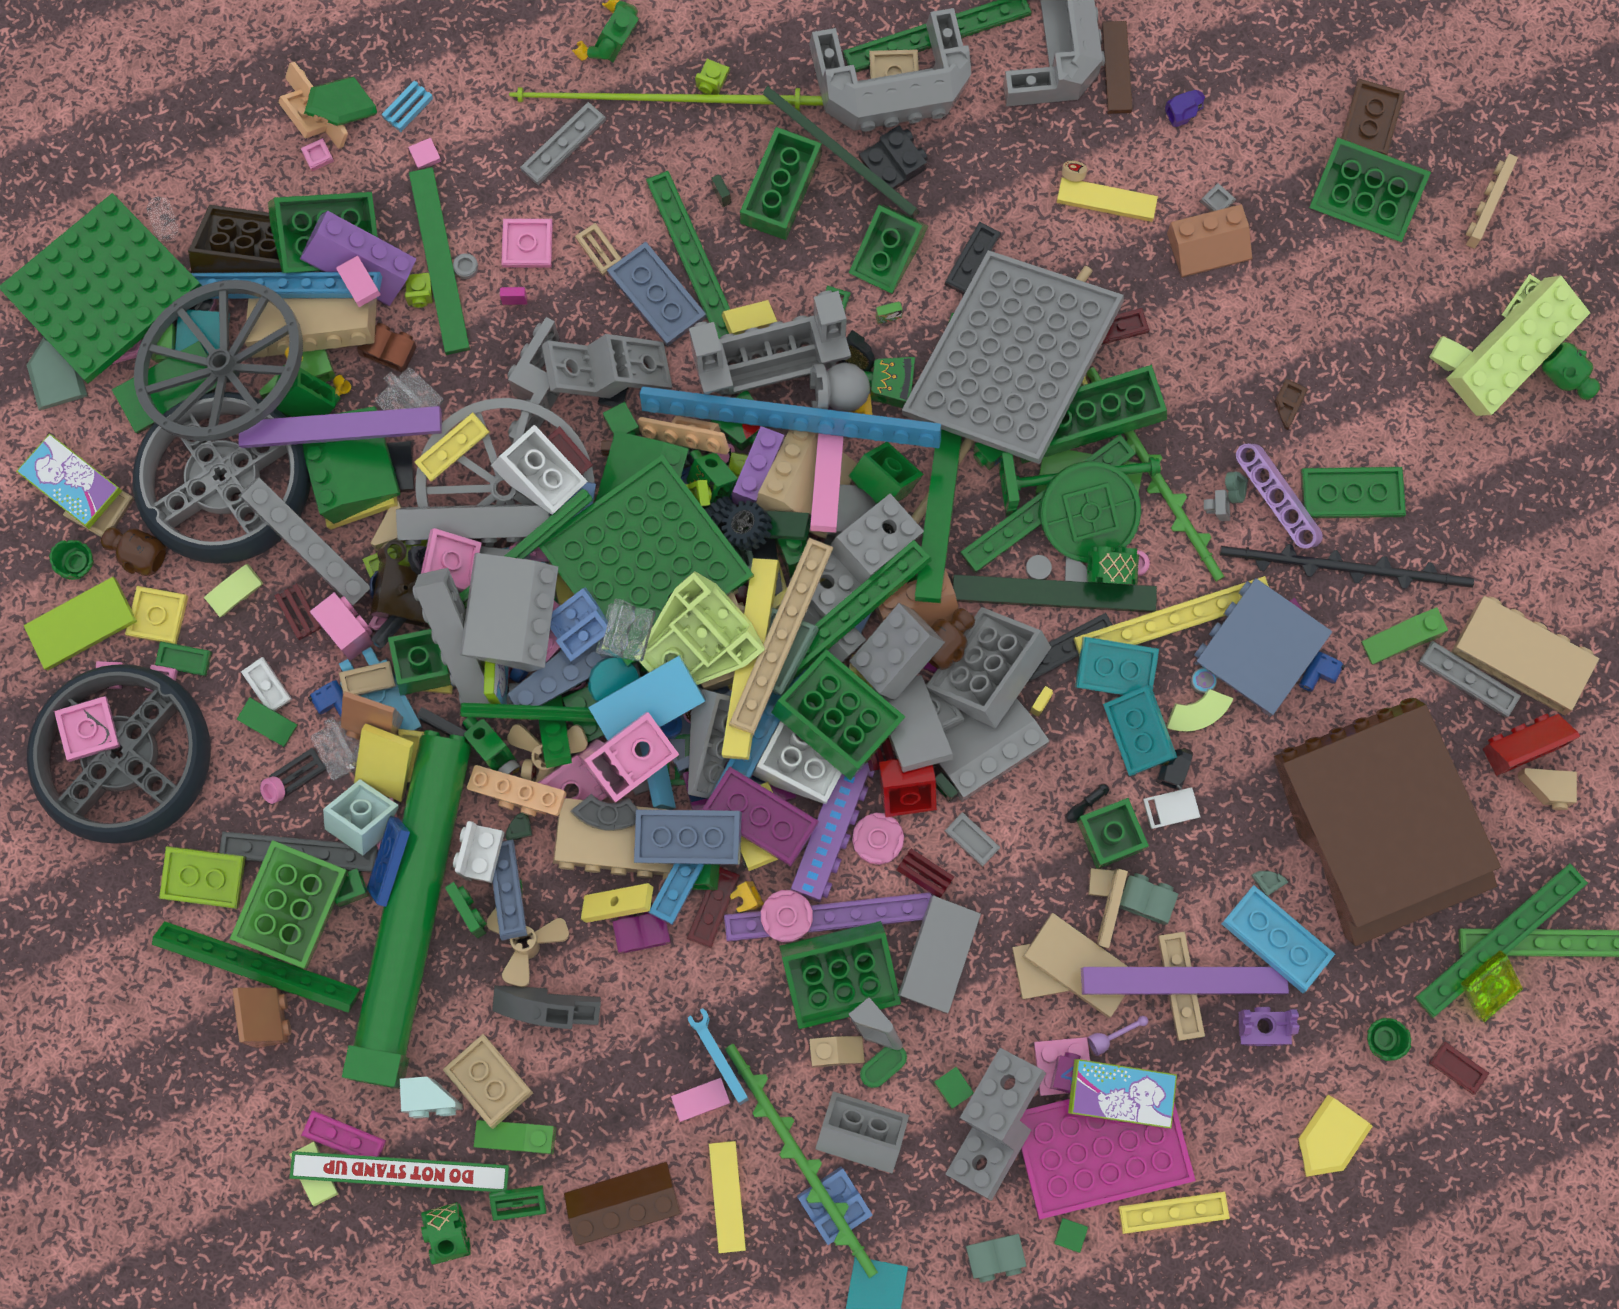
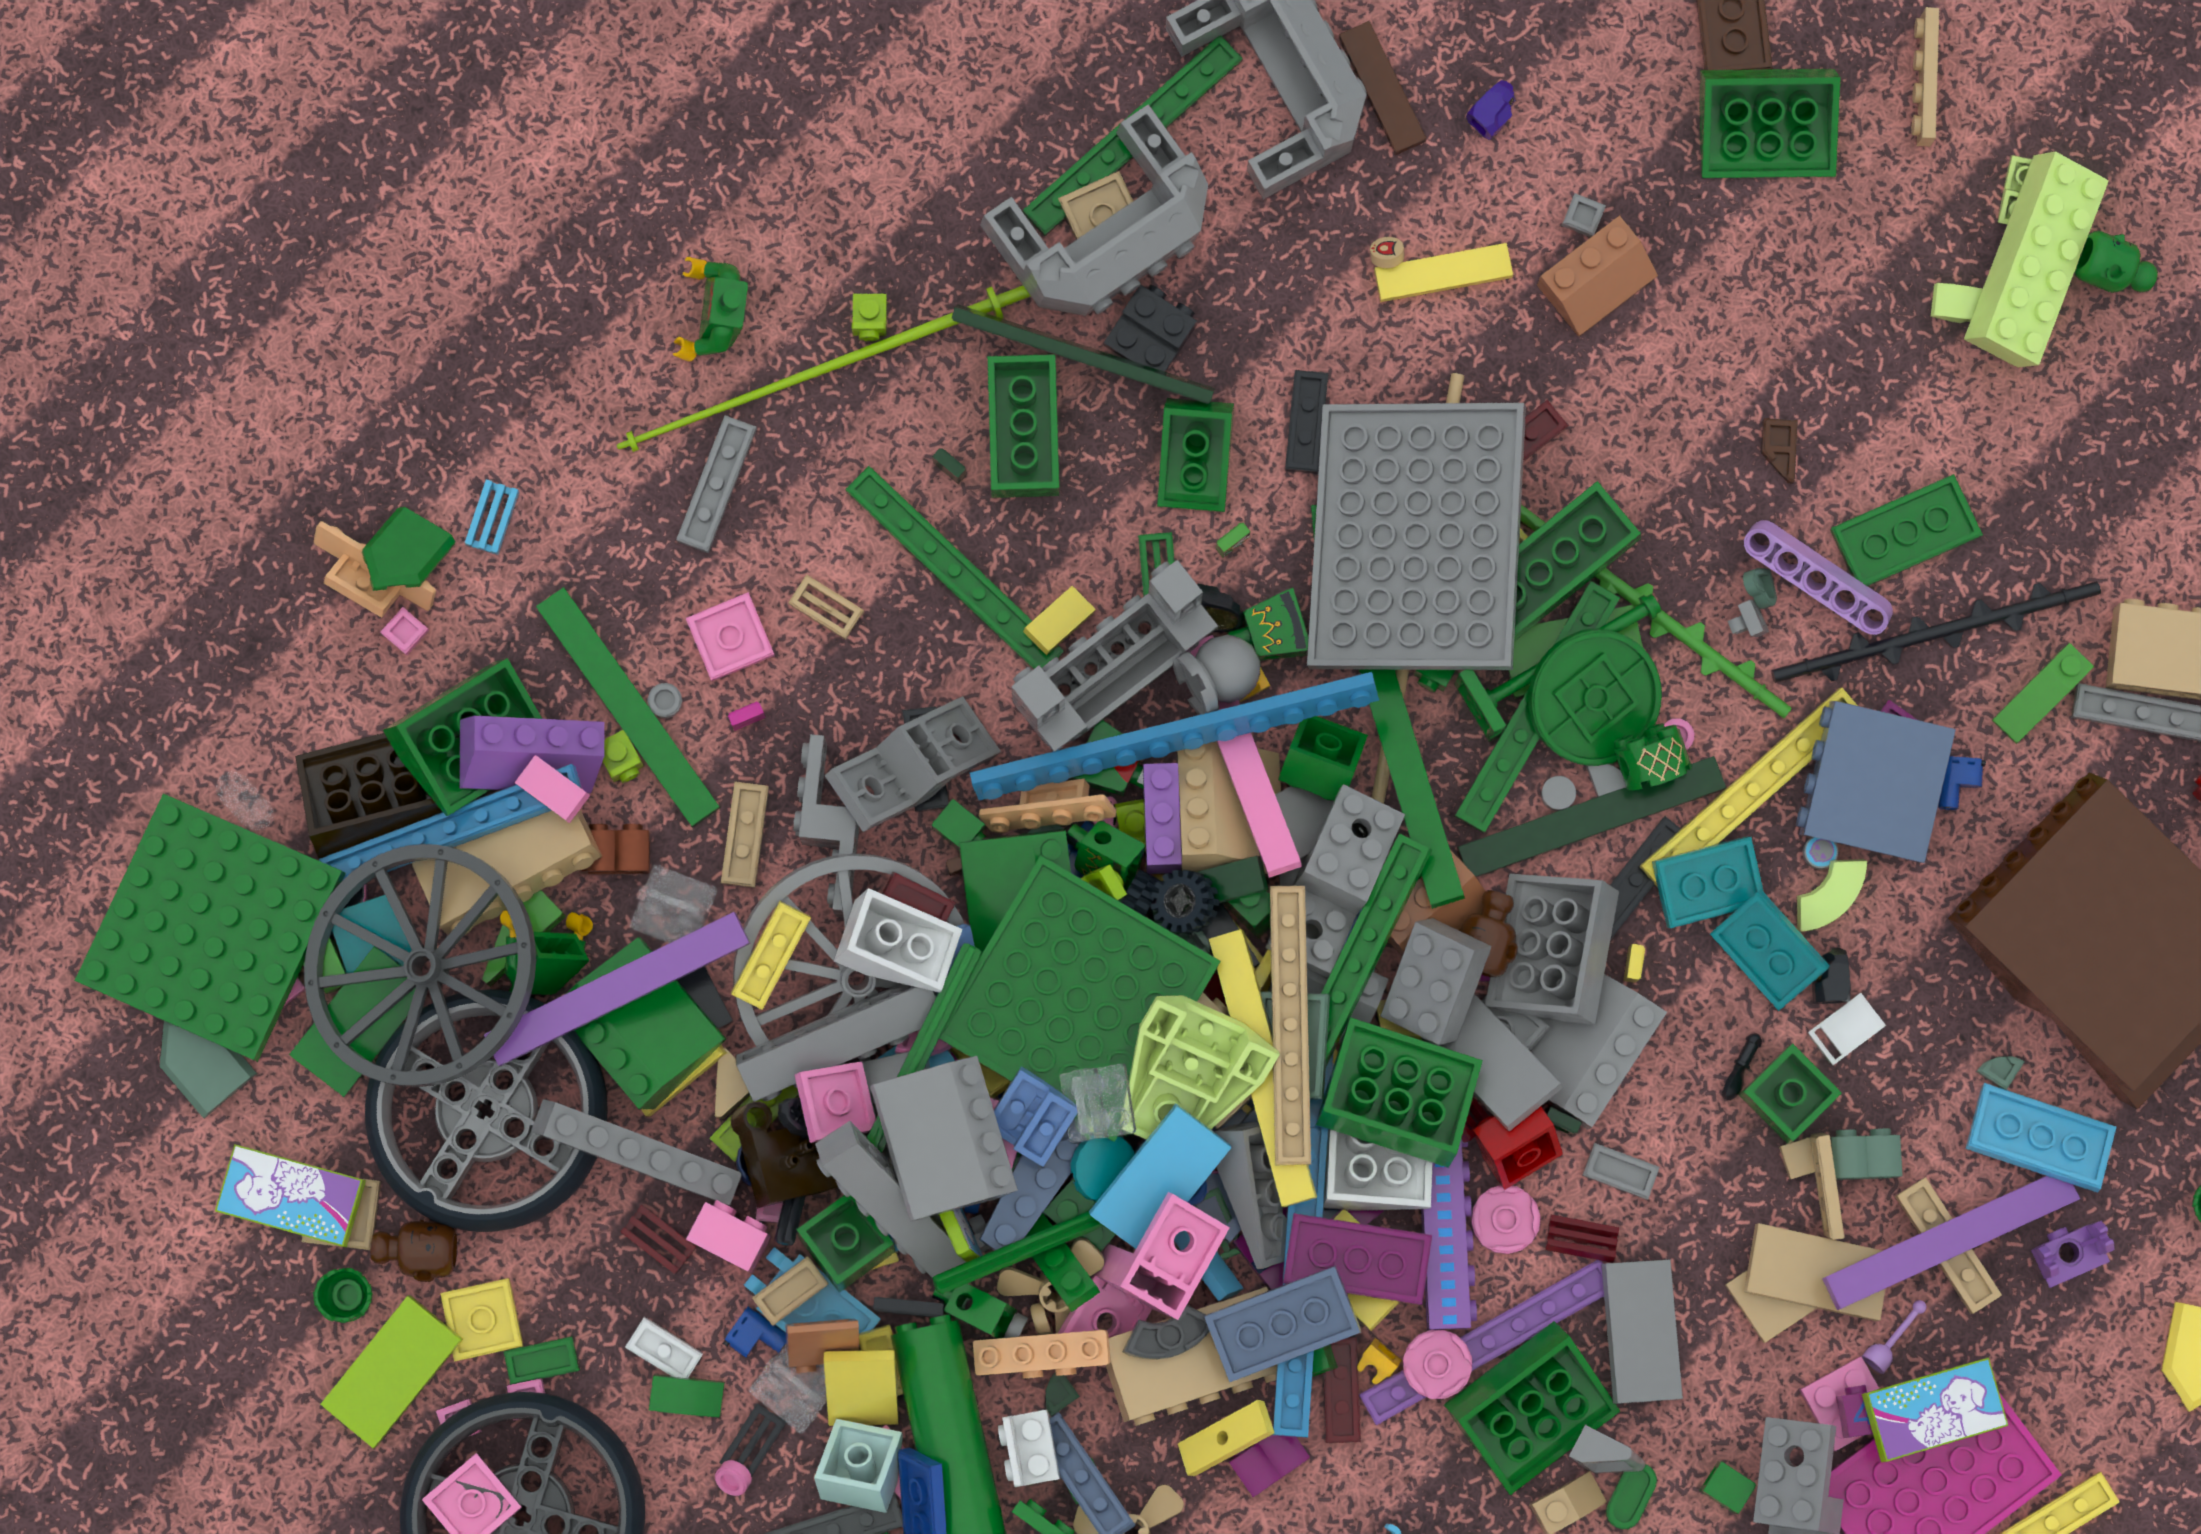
camera: 25 degrees left, 5 degrees up
yellowish green slope [204,564,264,617] -> none
bright pink tile [408,138,441,170] -> none
sand blue plate [607,242,707,347] -> none
none -> tan tile [721,782,769,888]

